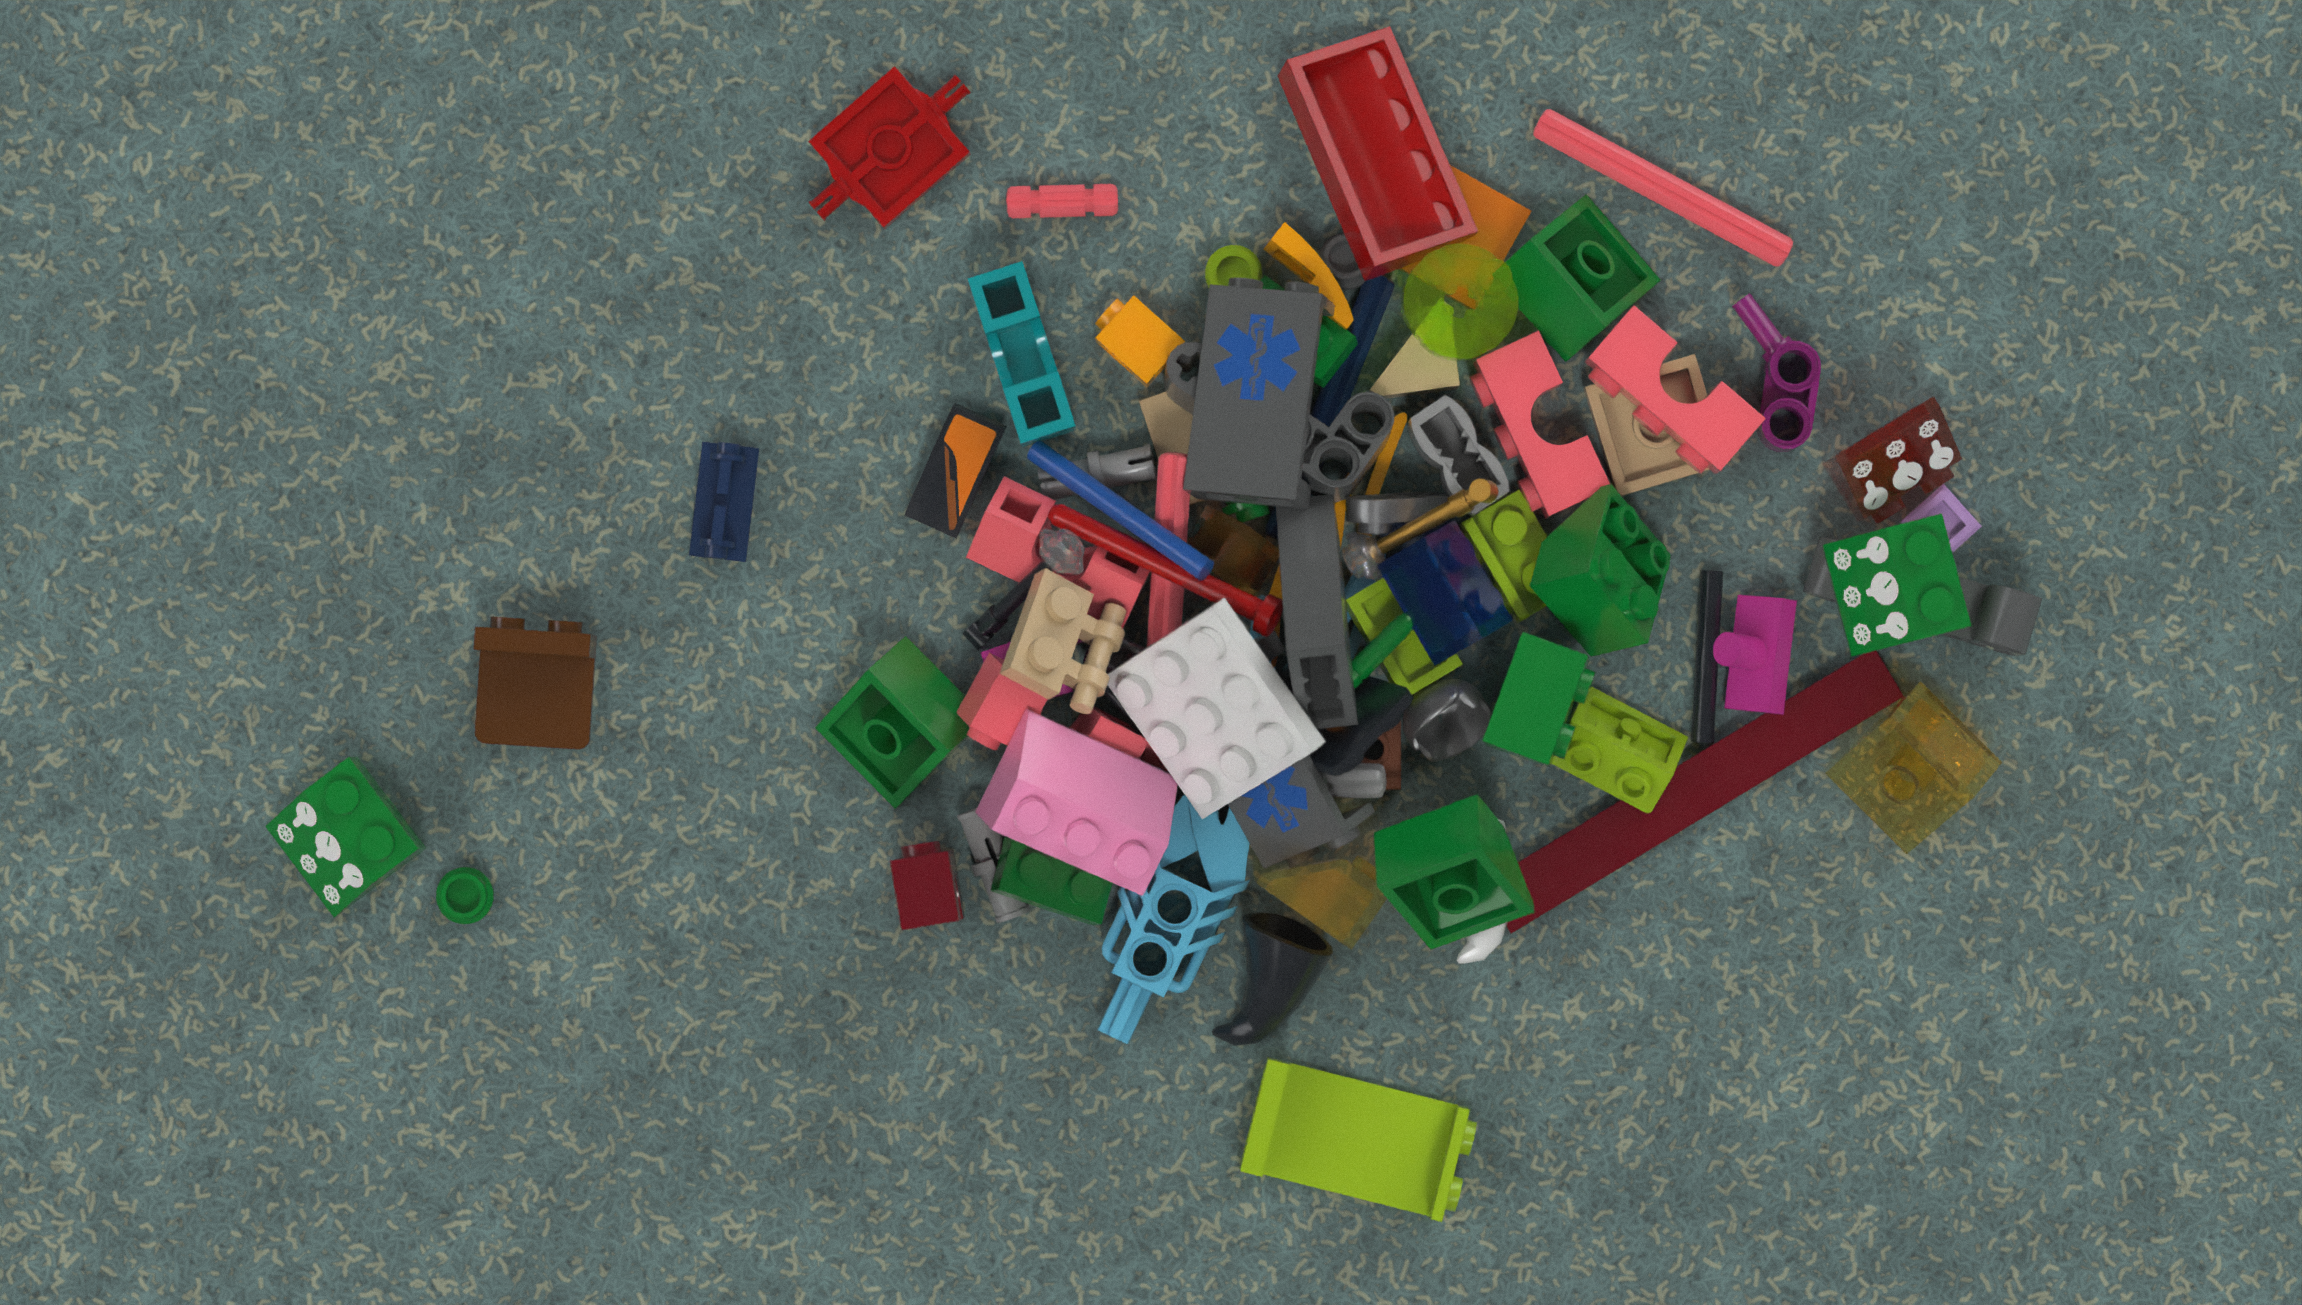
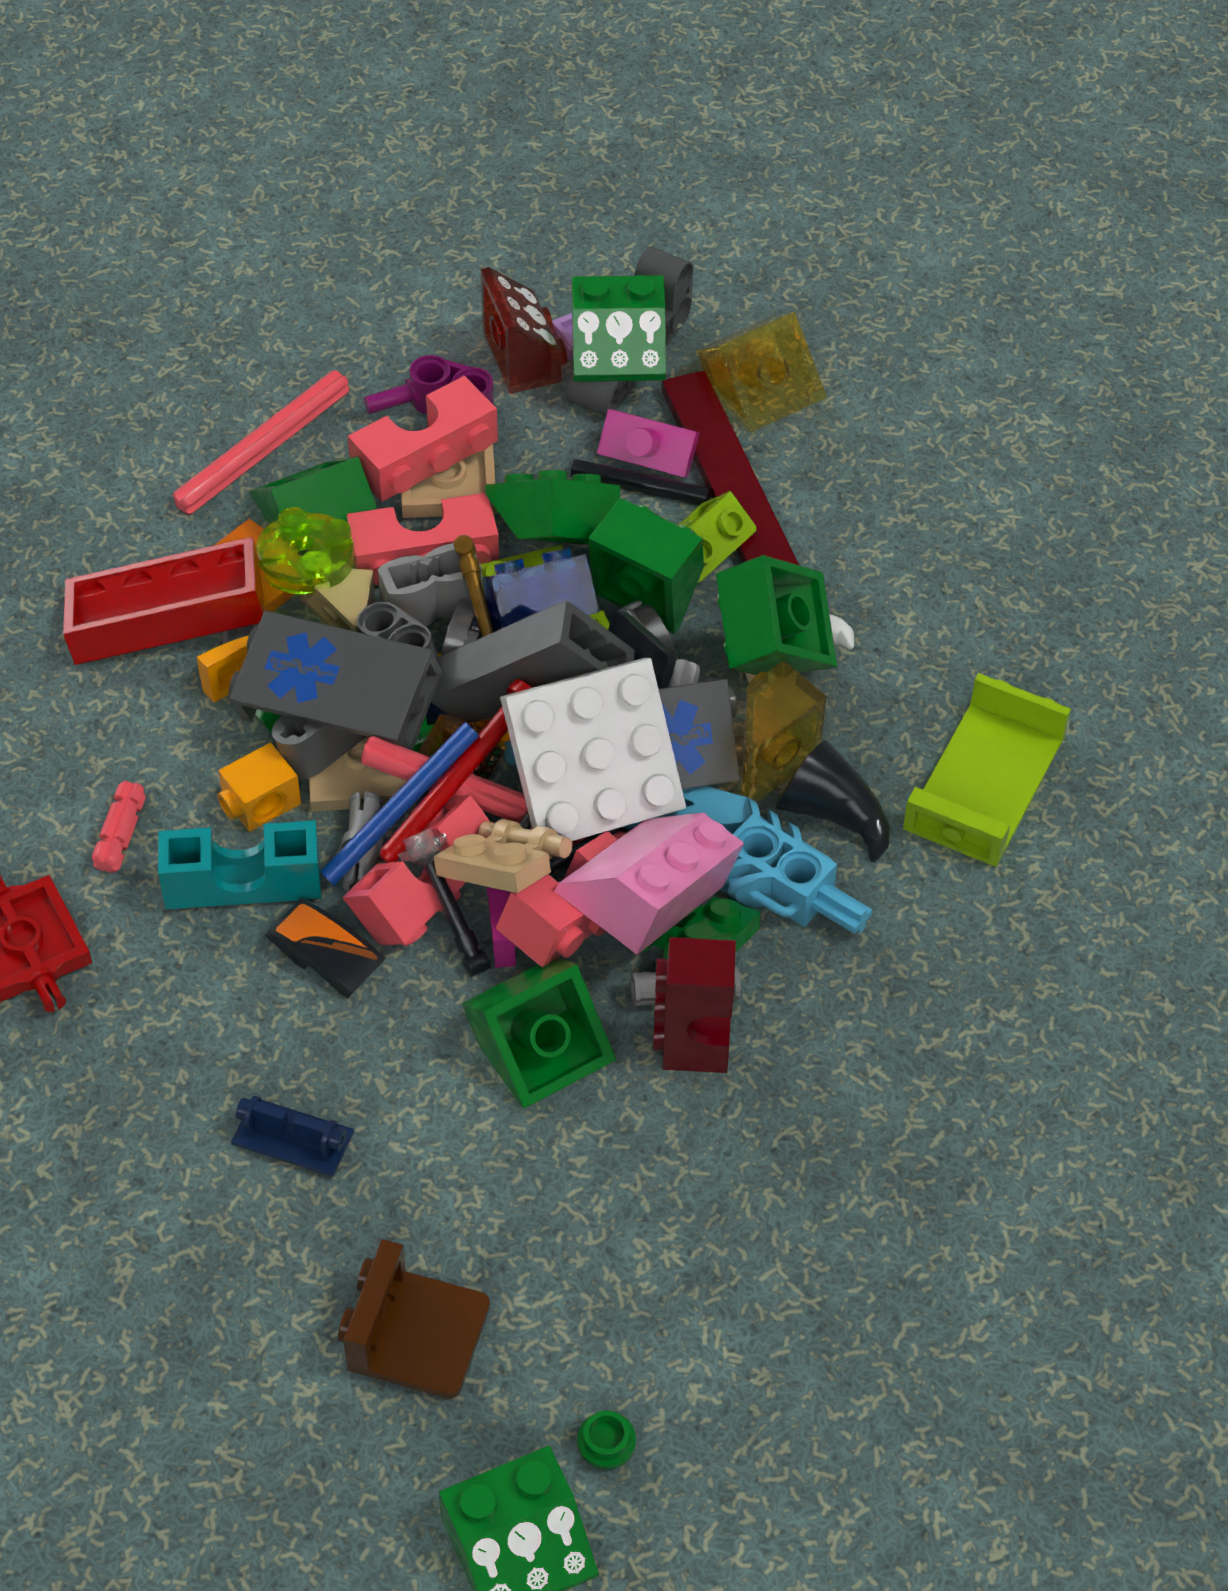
camera: 80 degrees left, 35 degrees down
lime tile [1205,245,1262,288] -> none

